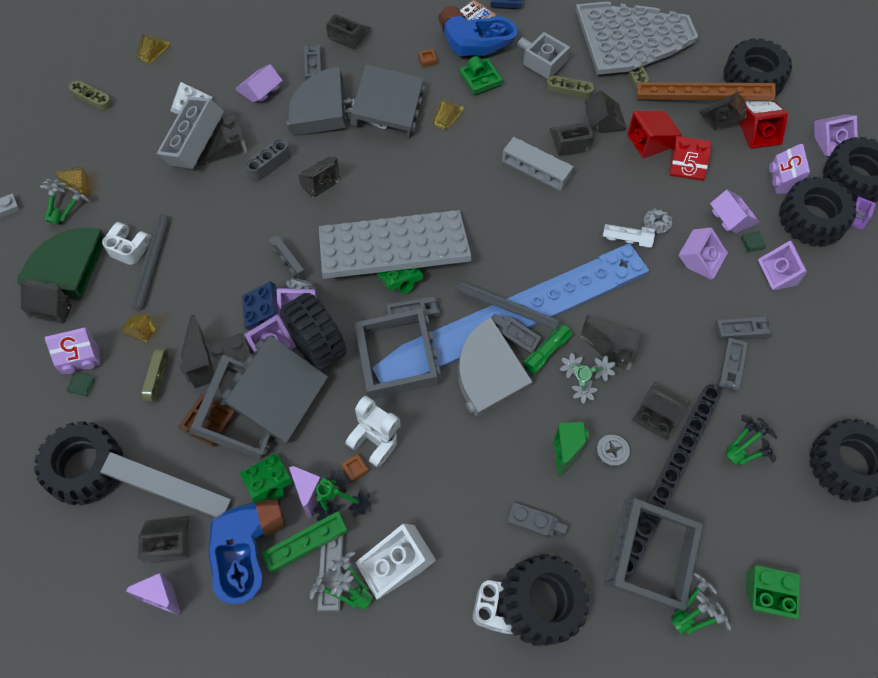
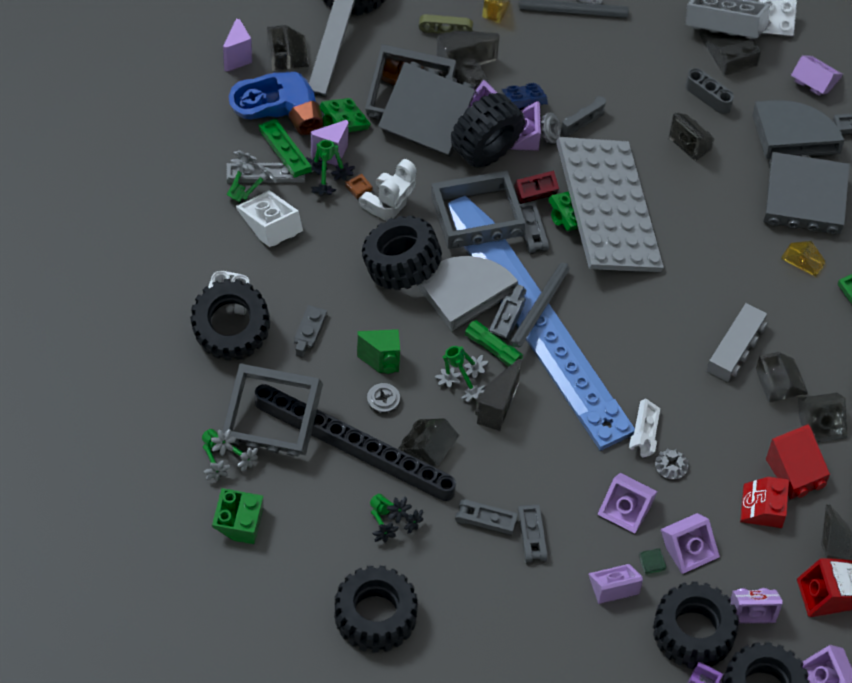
camera: 85 degrees right, 5 degrees down
none -> black tyre [362,215,442,290]
none -> dark red brick [514,170,559,204]

